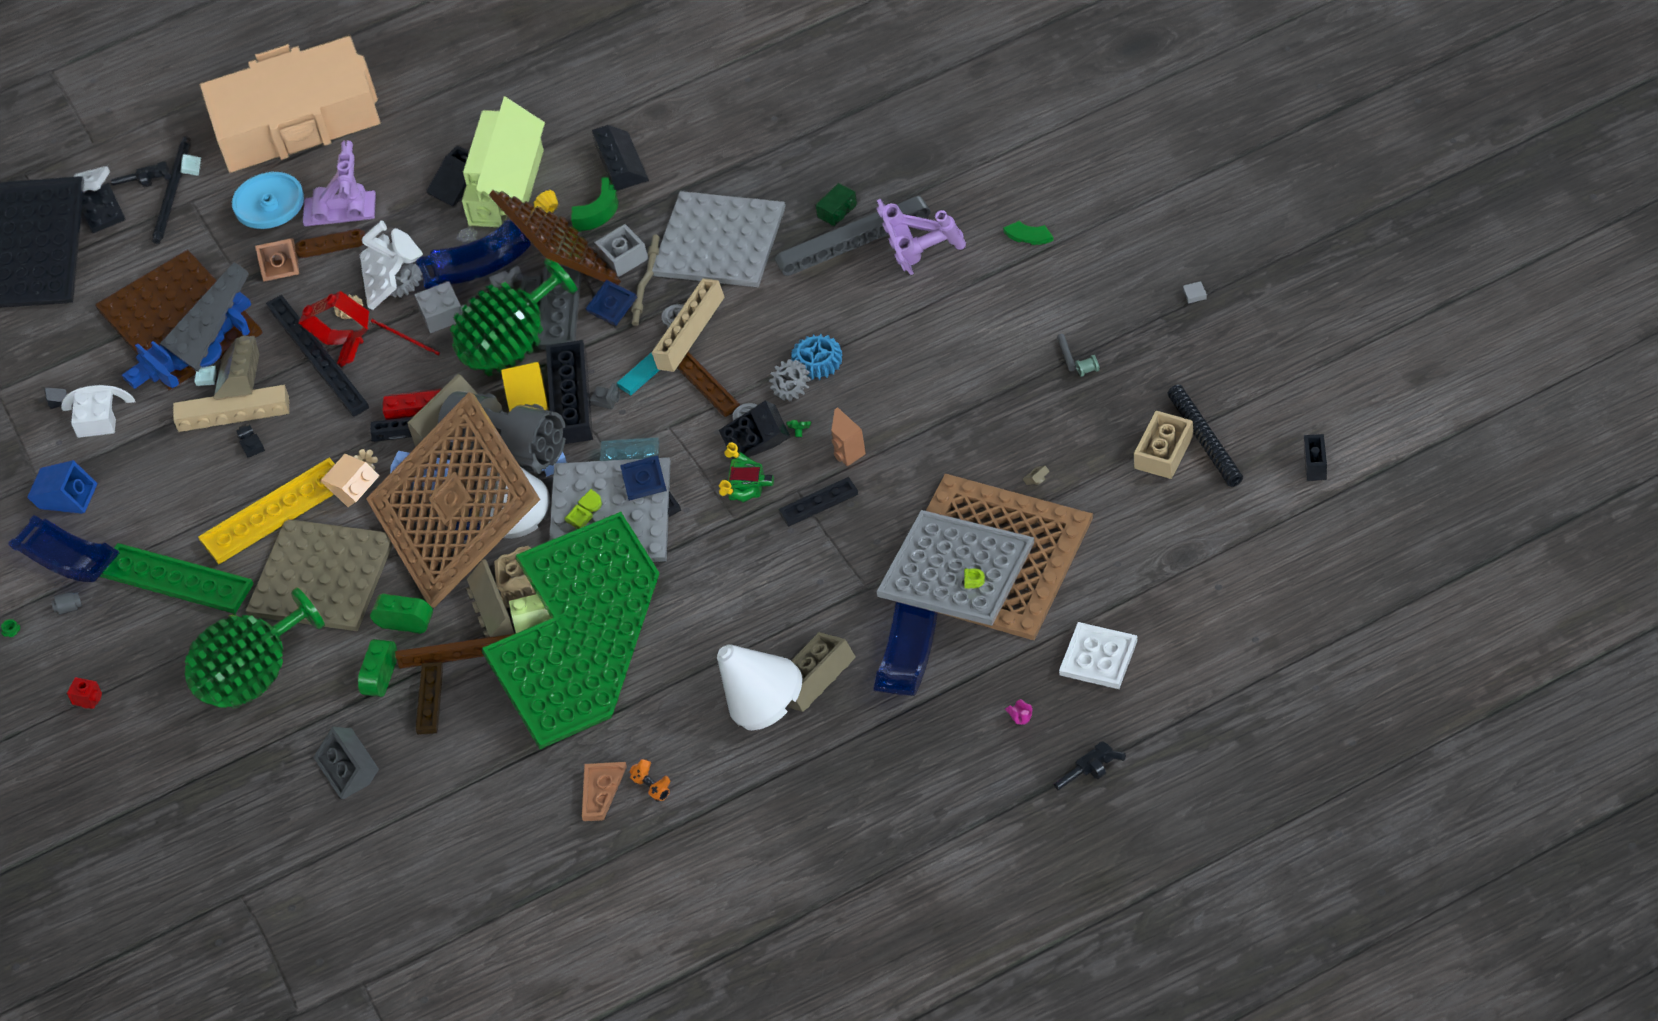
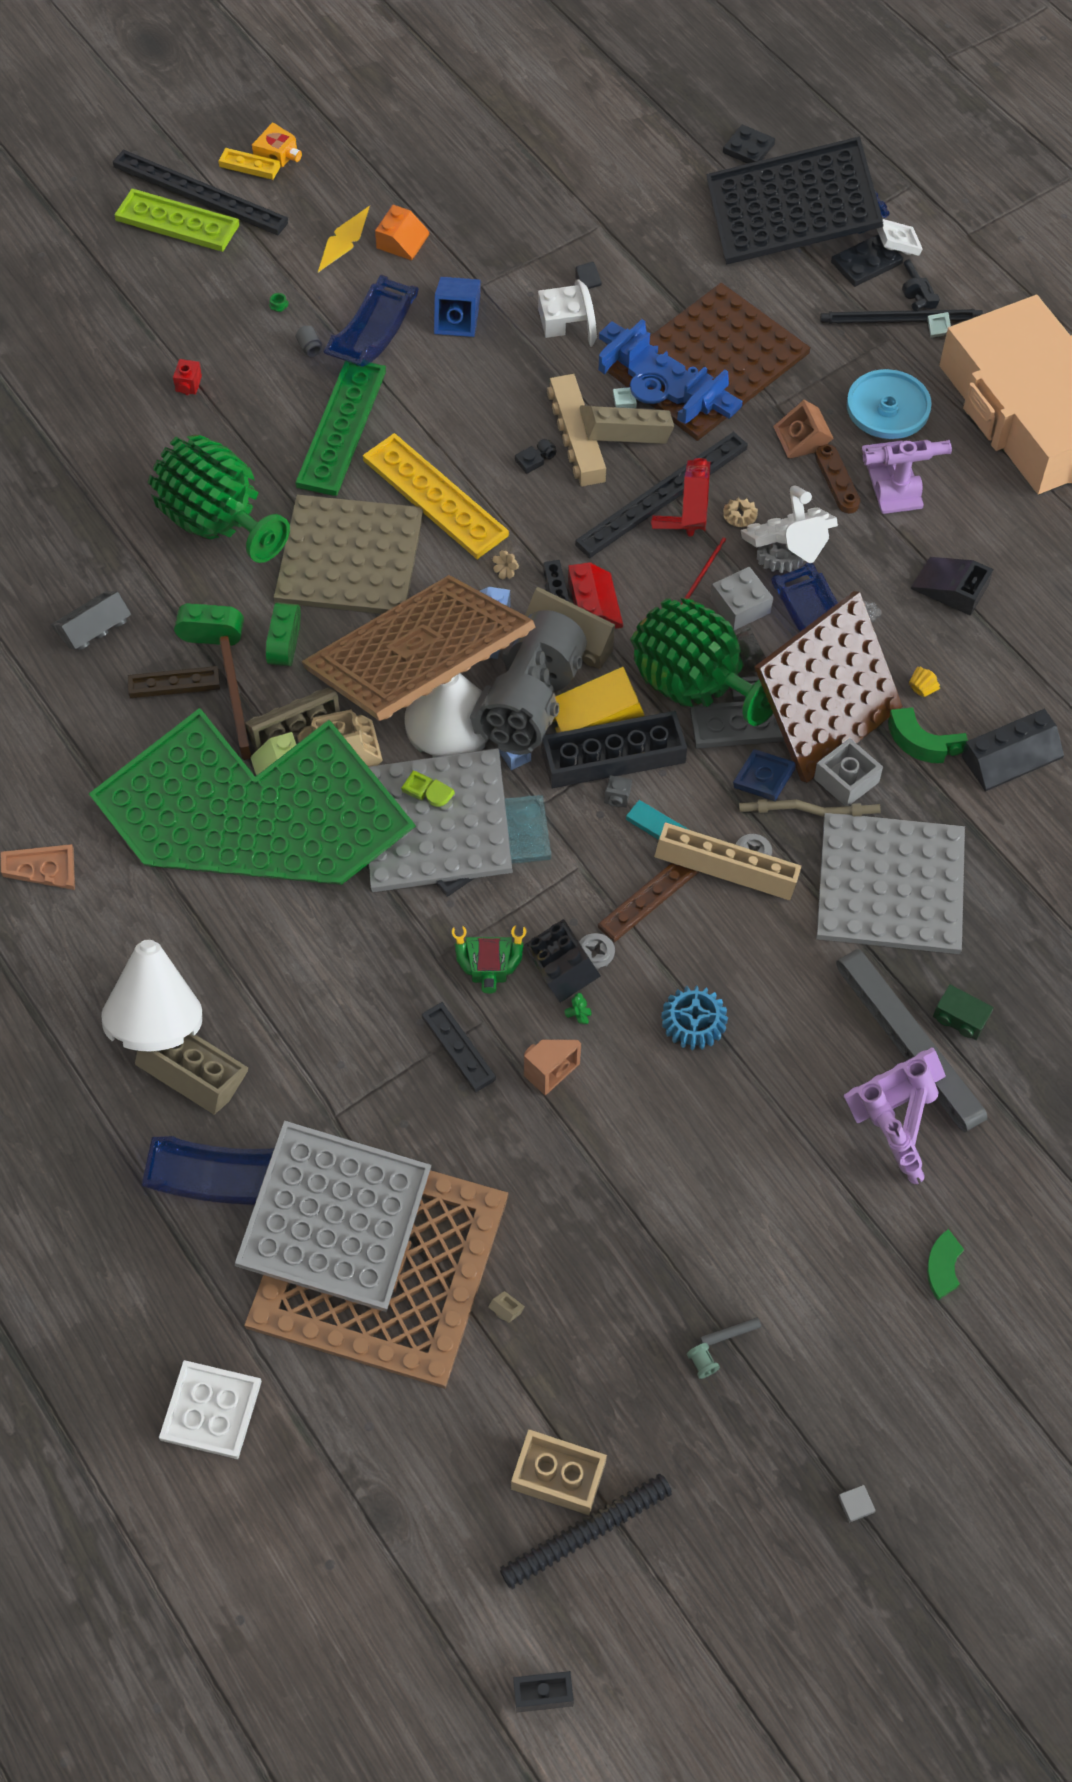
camera: 75 degrees right, 10 degrees up
dark grey wing [160,262,249,372] -> none
light nougat slope [320,454,380,507] -> none
yellowish green panel [462,96,545,227] -> none
dark blue plate [620,455,667,501] -> none
orange piece [629,759,670,802] -> none
light grey gear [769,359,811,401] -> none
lime tile [964,569,985,588] -> none
dark pink arm [1005,699,1032,725] -> none
black piece [1054,741,1126,790] -> none

